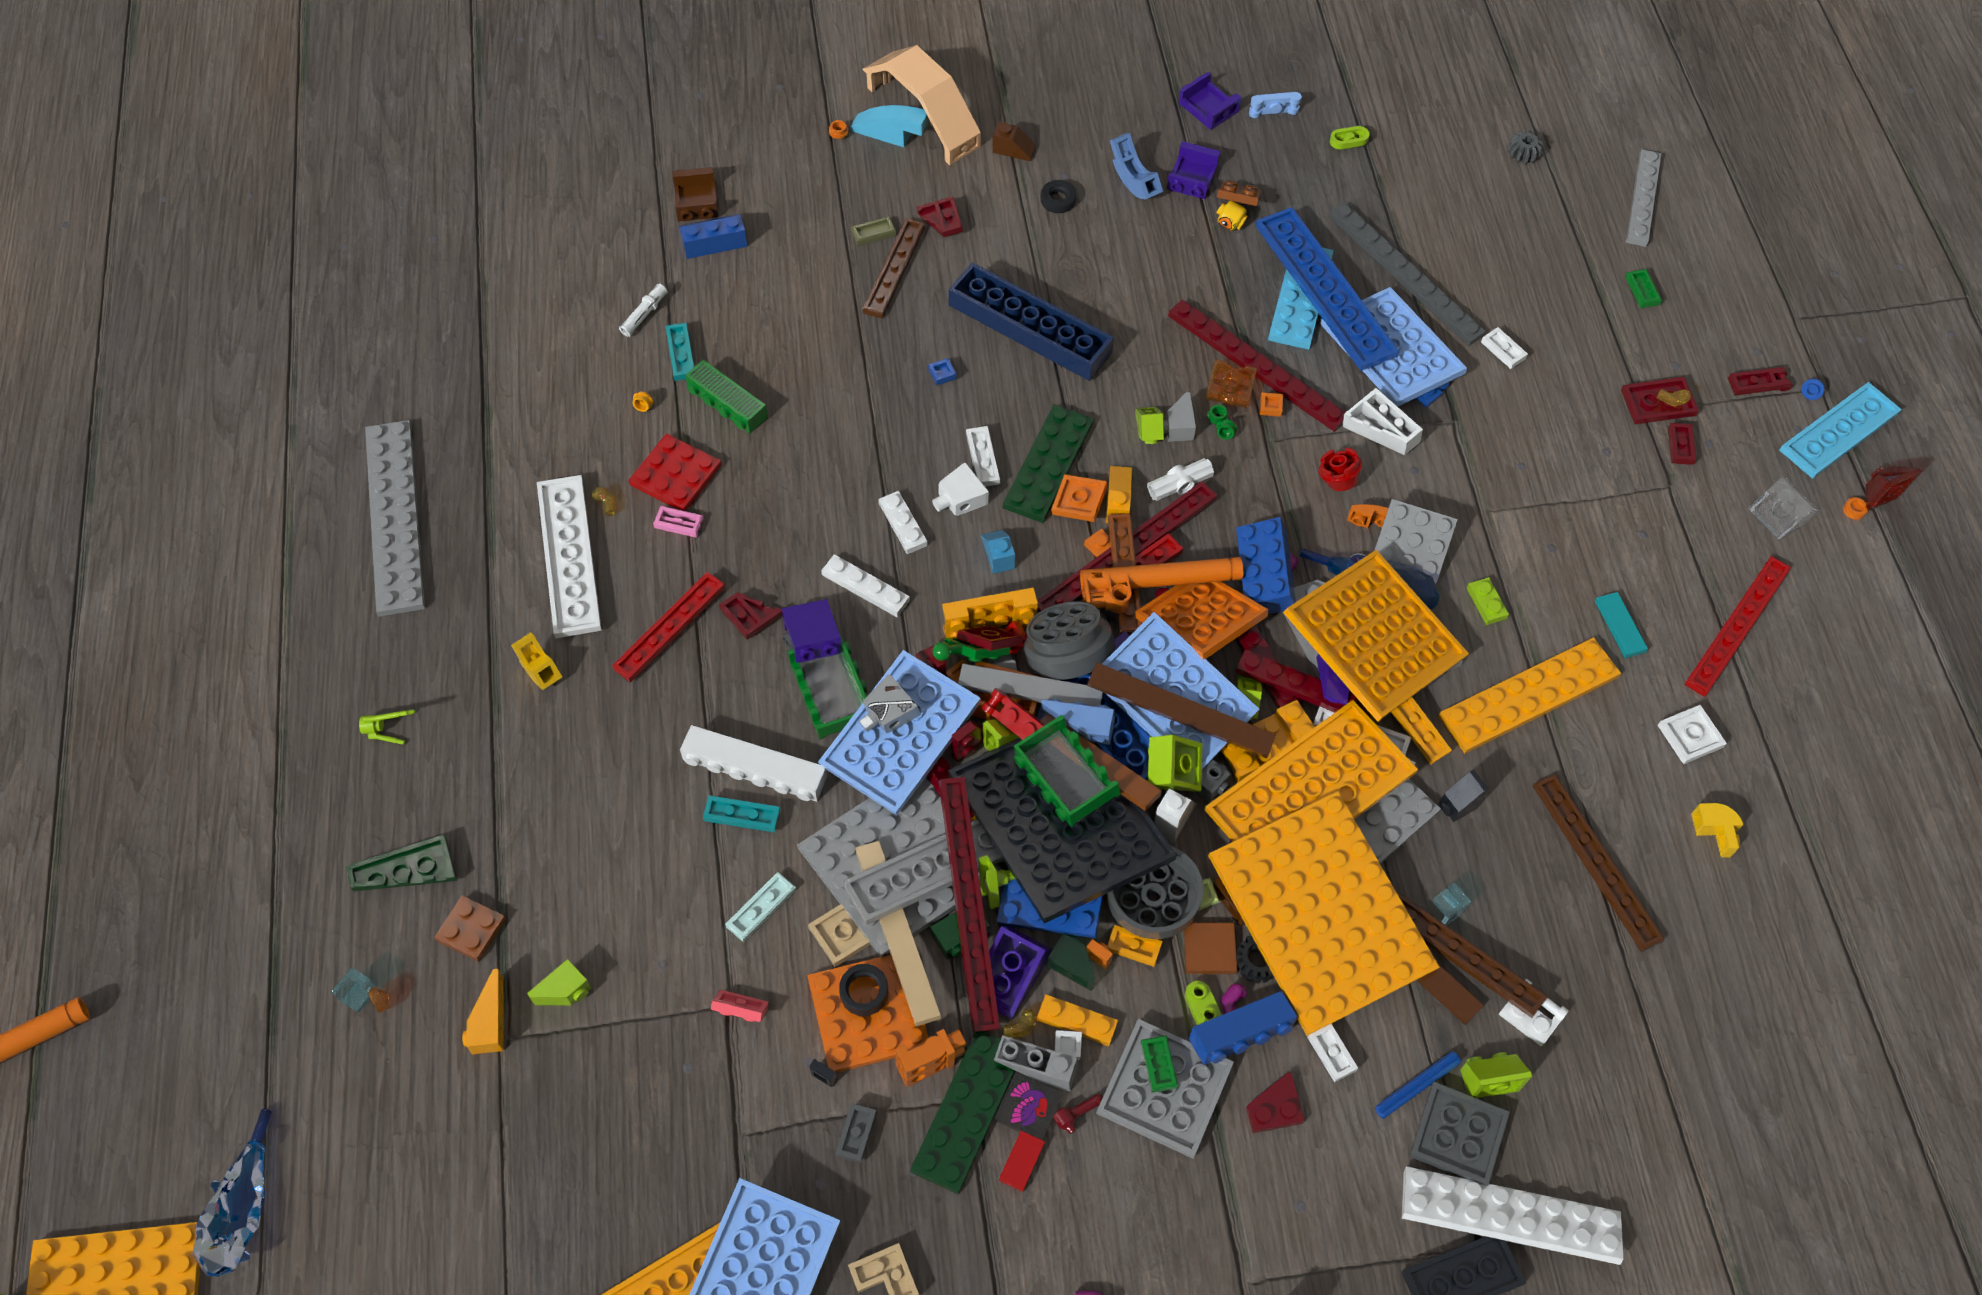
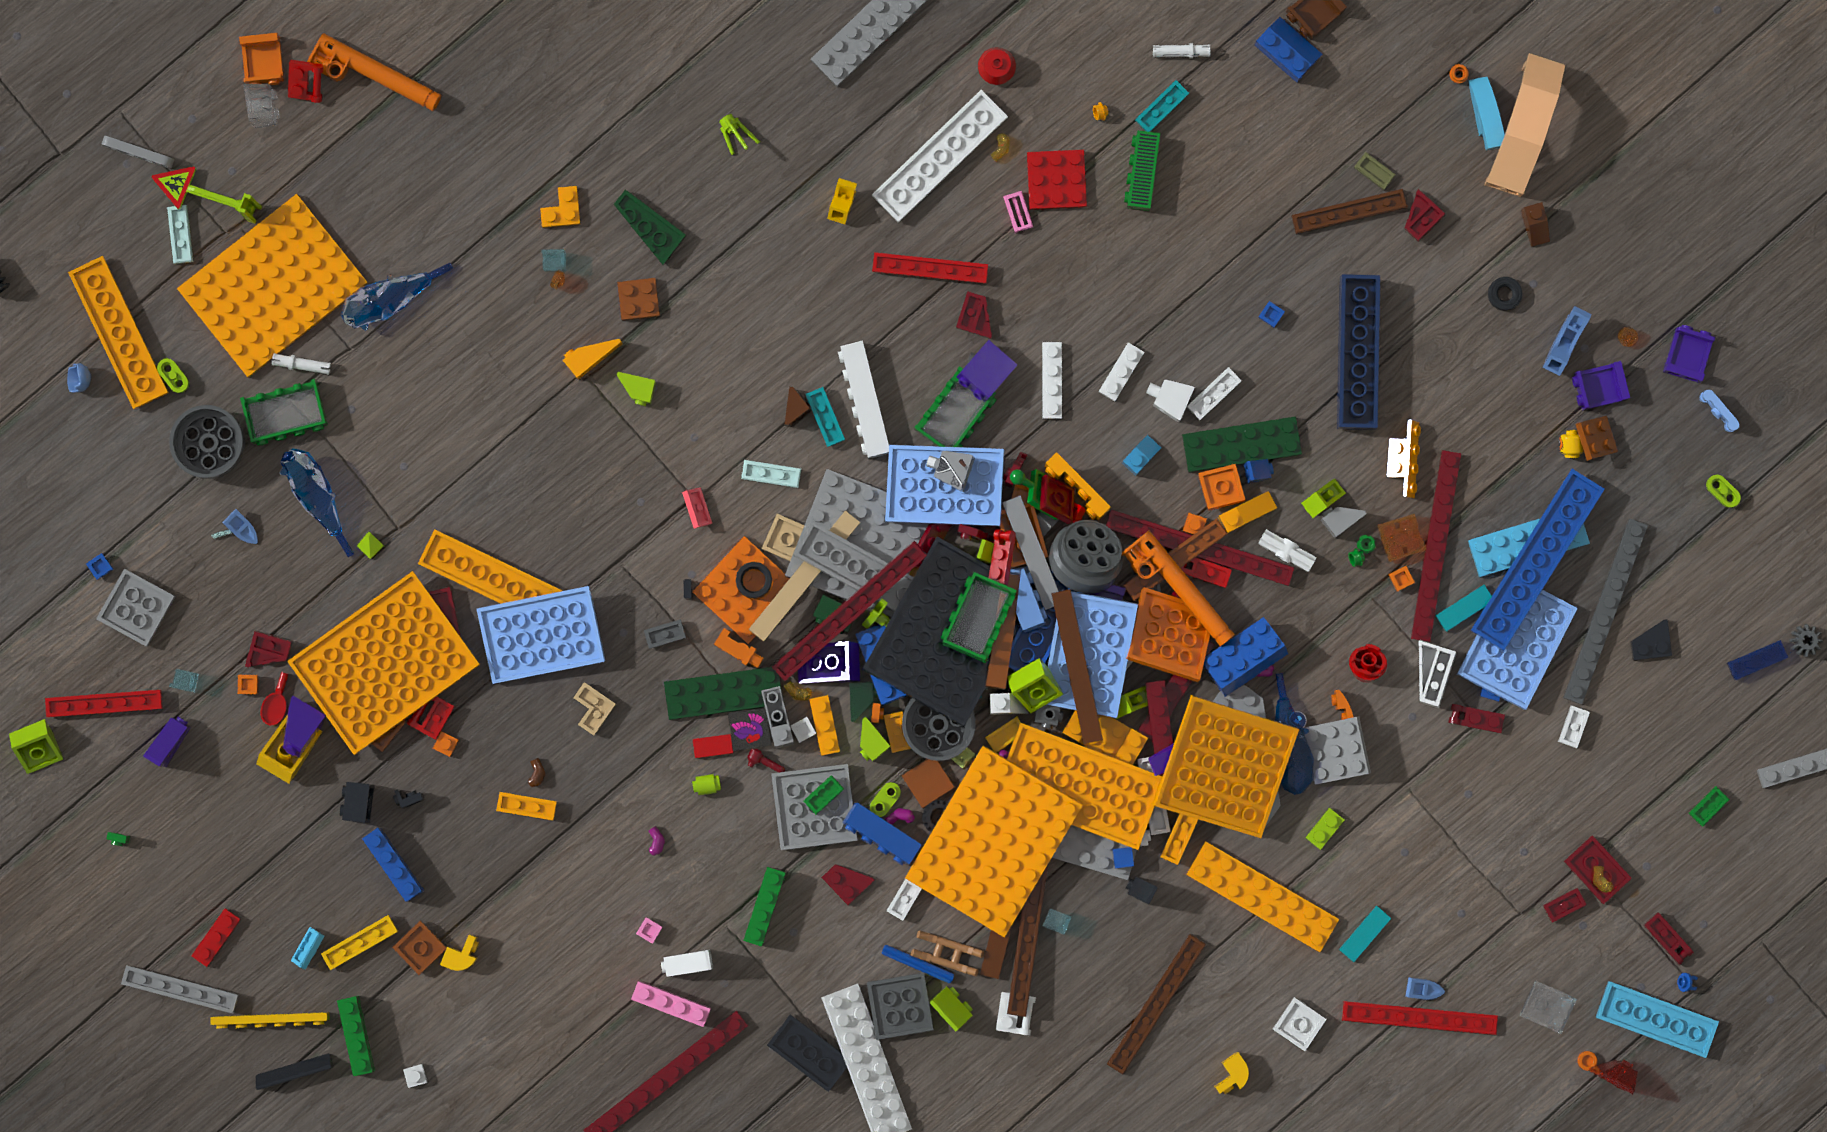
camera: 60 degrees right, 25 degrees up
none -> light orange plate [540,186,581,228]
none -> lime brick [692,774,721,796]
none -> green brick [743,867,786,947]
none -> reddish brown slope [785,386,810,427]
none -> lime slope [860,717,890,762]
none -> medium nougat piece [911,930,984,977]
none -> red cone [978,47,1016,85]
none -> yellow tile [985,717,1021,753]
none -> blue tile [1112,847,1134,868]
none -> blue slope [1244,459,1274,484]
none -> bracket [1387,420,1421,498]
none -> medium blue plate [1405,977,1445,1000]
none -> teal tile [1436,585,1492,632]
none -> dark red plate [1448,704,1505,733]
none -> clear orange tile [1618,327,1638,347]
none -> black wing [1630,619,1672,660]
none -> clear blue plate [1727,640,1788,681]

